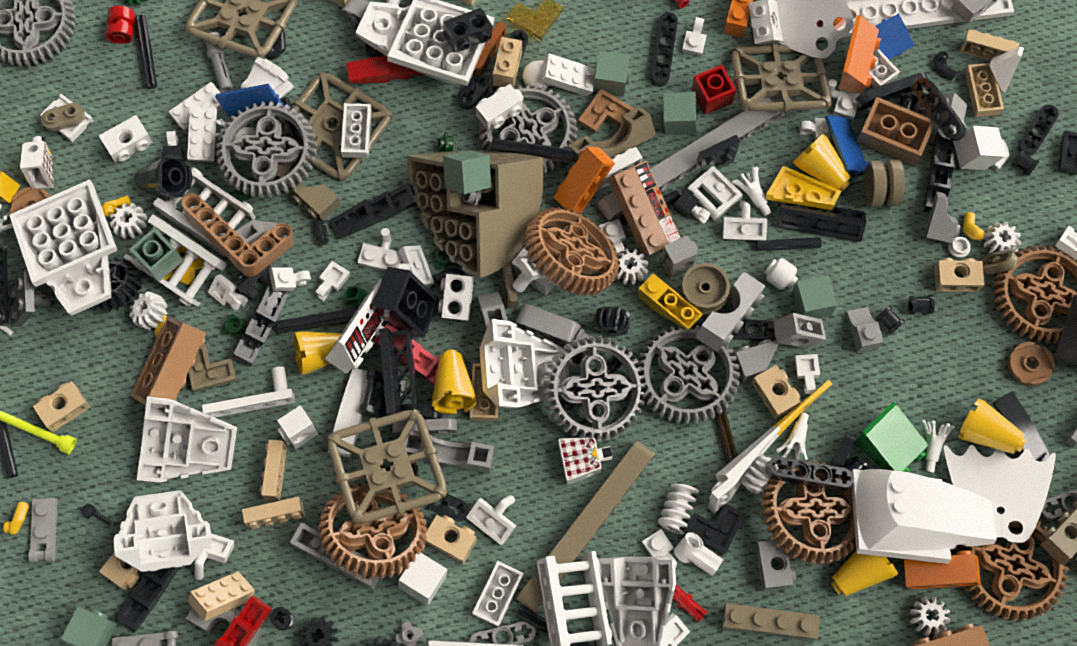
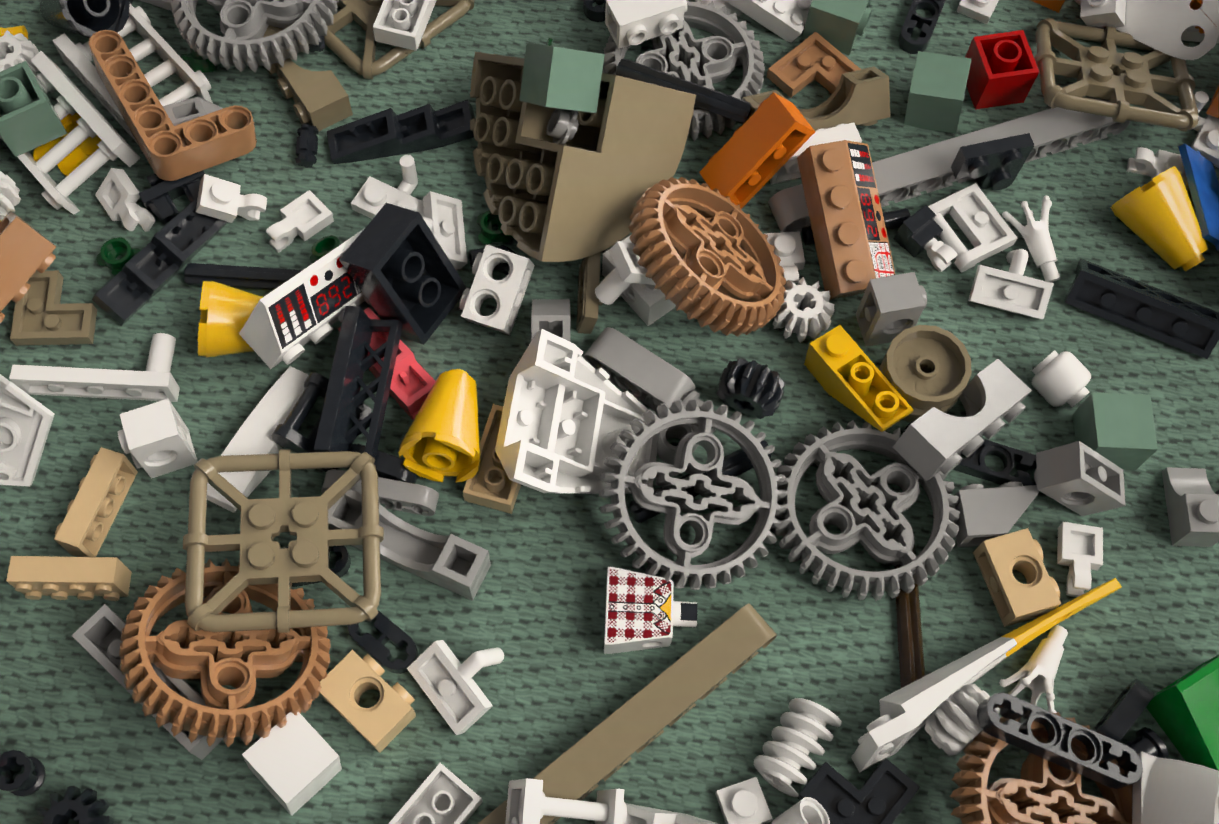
camera: 10 degrees right, 5 degrees down
black piece [756,237,821,251] -> none
yellow wing [765,166,842,210] -> none

